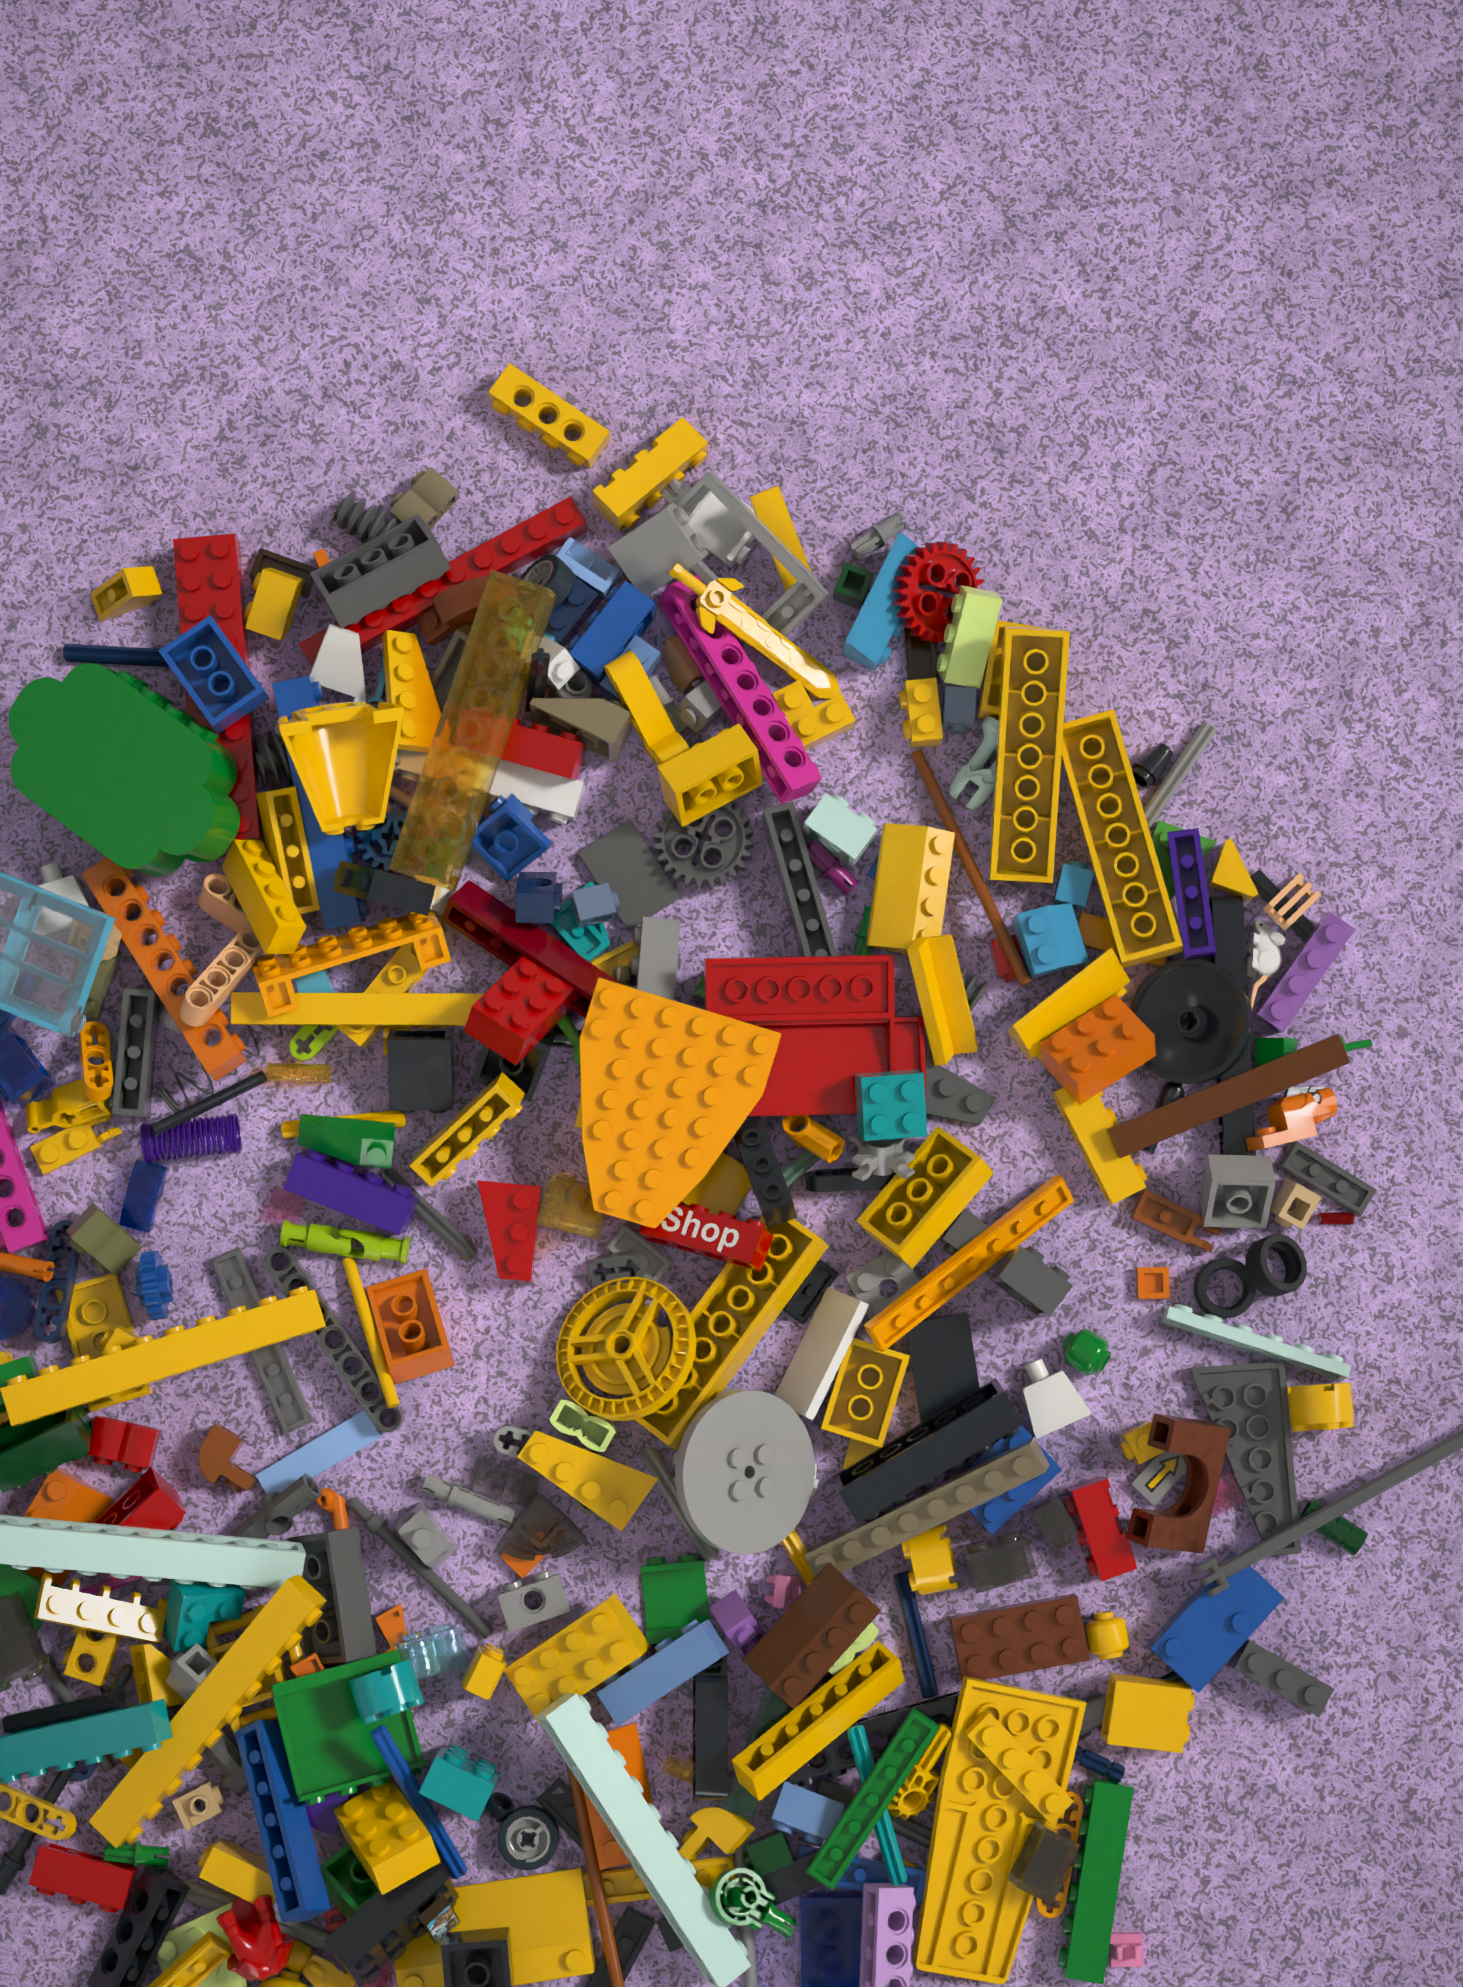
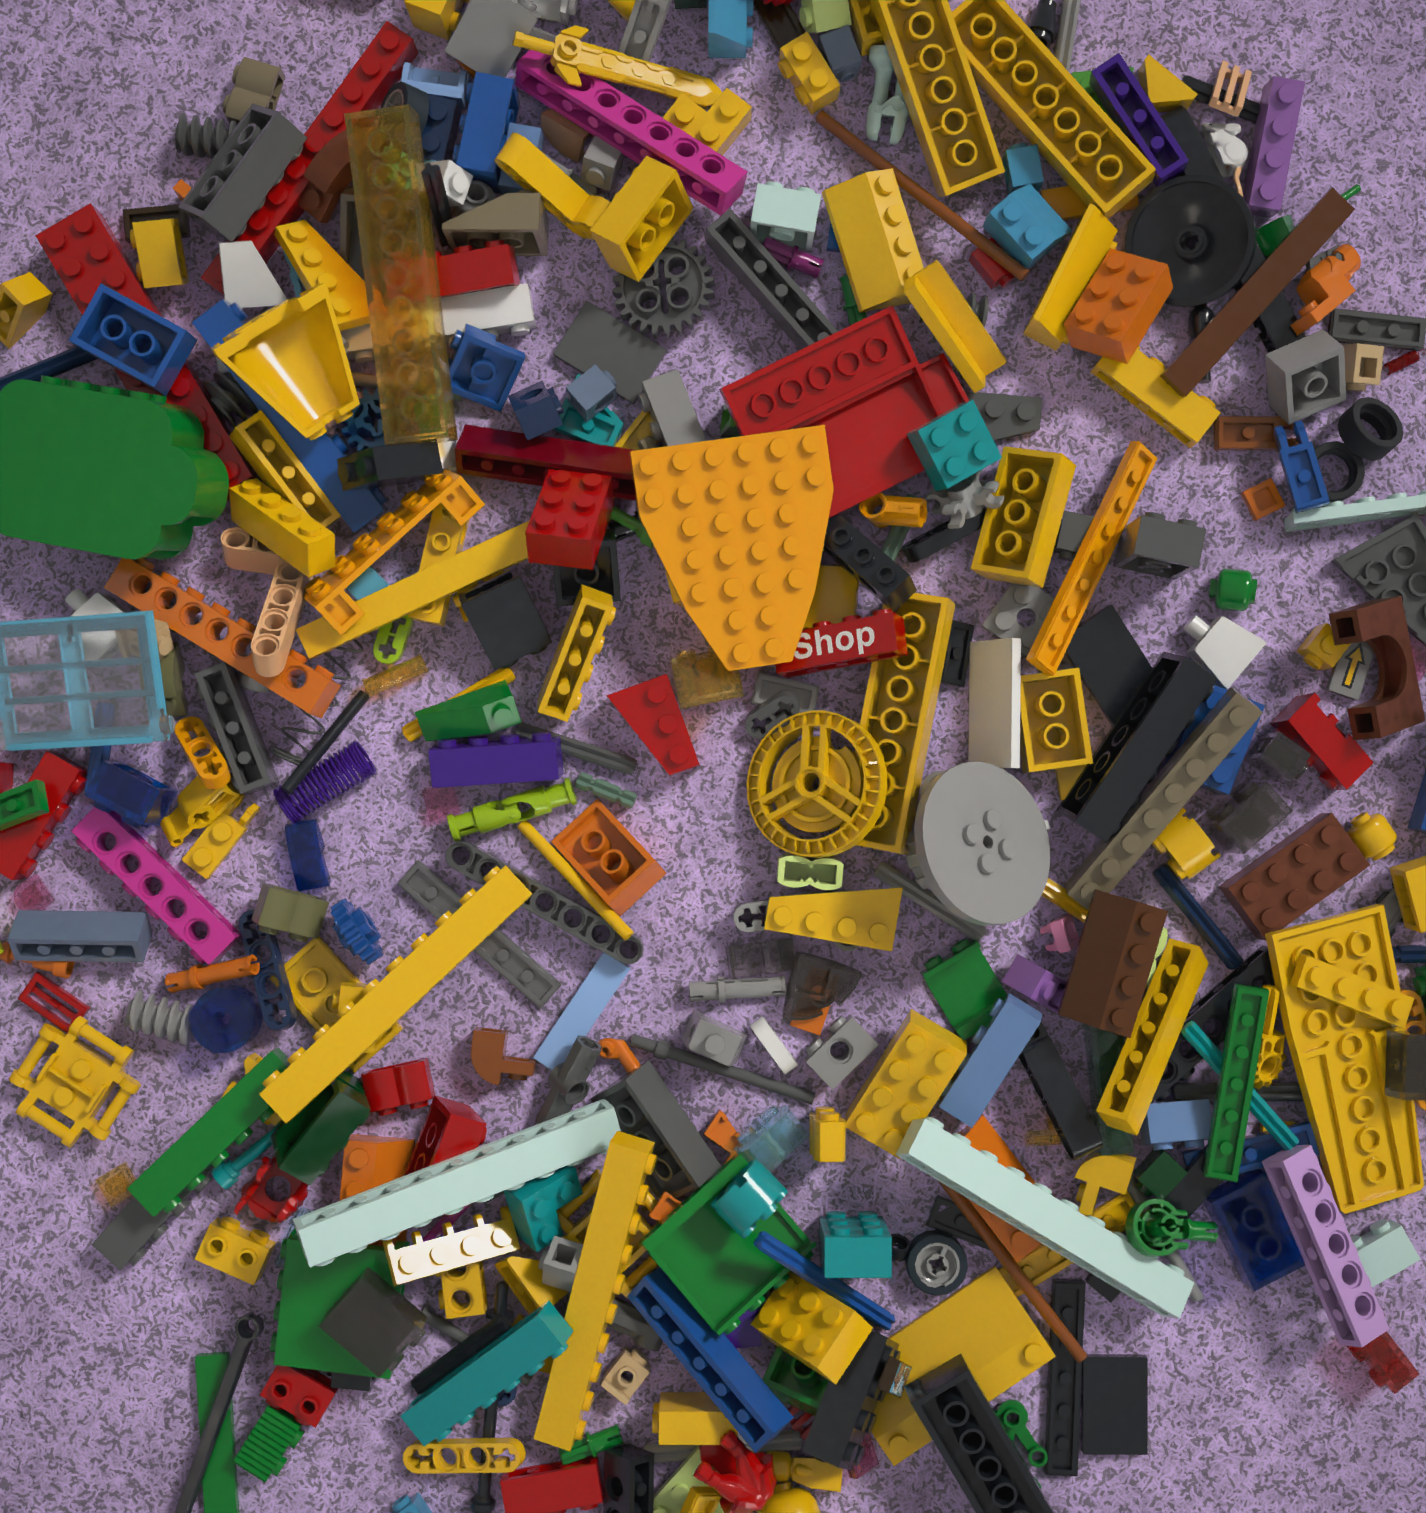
camera: 20 degrees left, 5 degrees up
none -> sand green axle [575,772,637,809]
none -> white beam [750,1016,798,1075]
none -> blue hinge [1273,420,1330,513]

